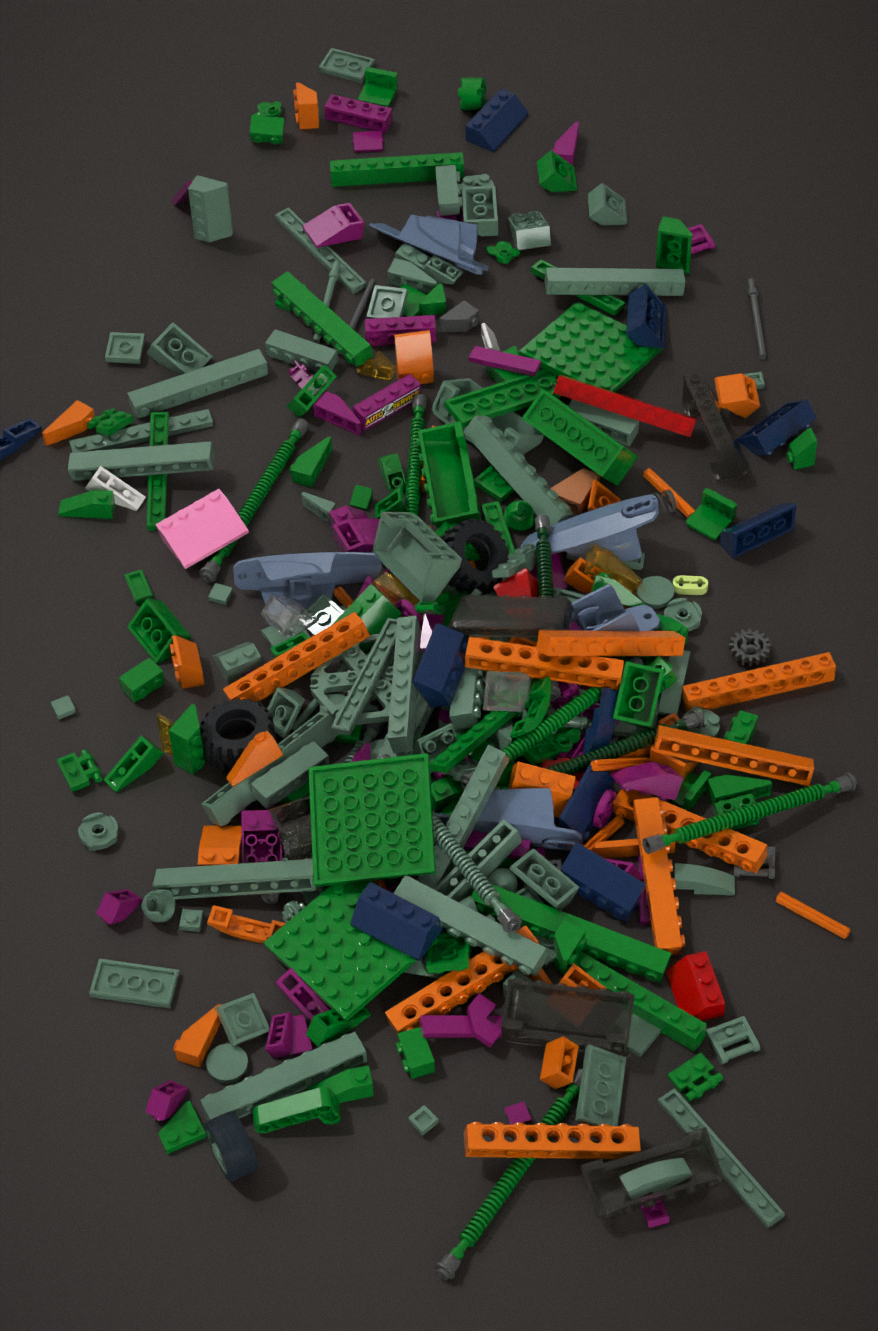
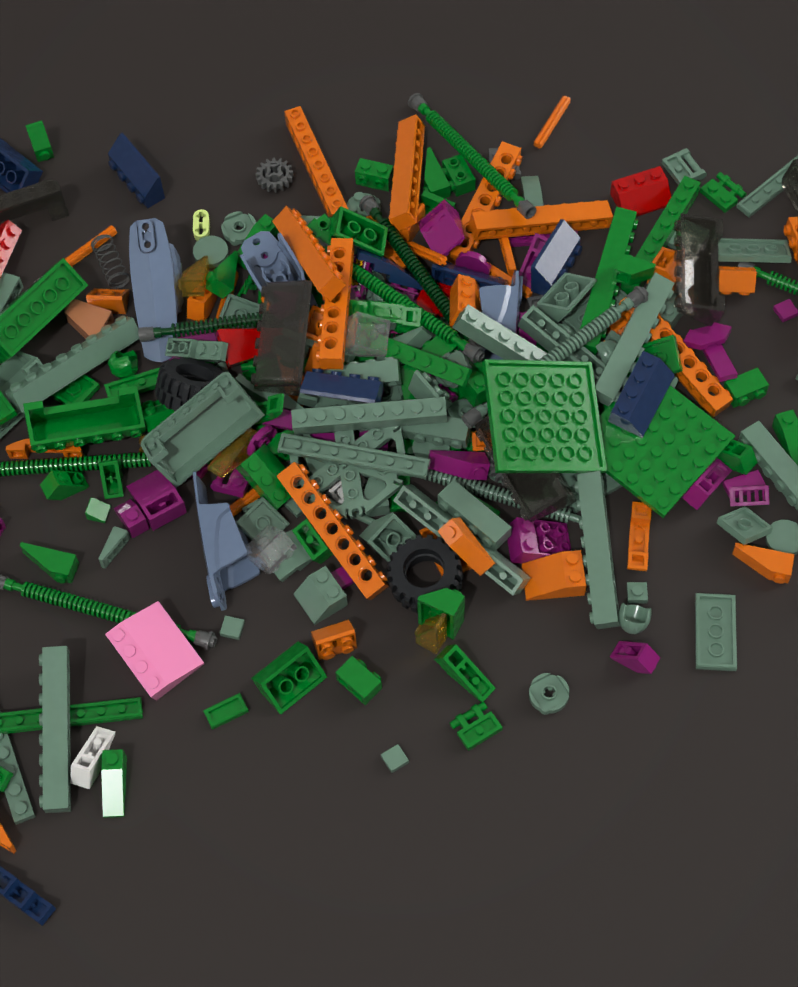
camera: 95 degrees left, 10 degrees up
sand green gear [282,901,306,923] -> none
green bracket [686,487,737,540] -> none

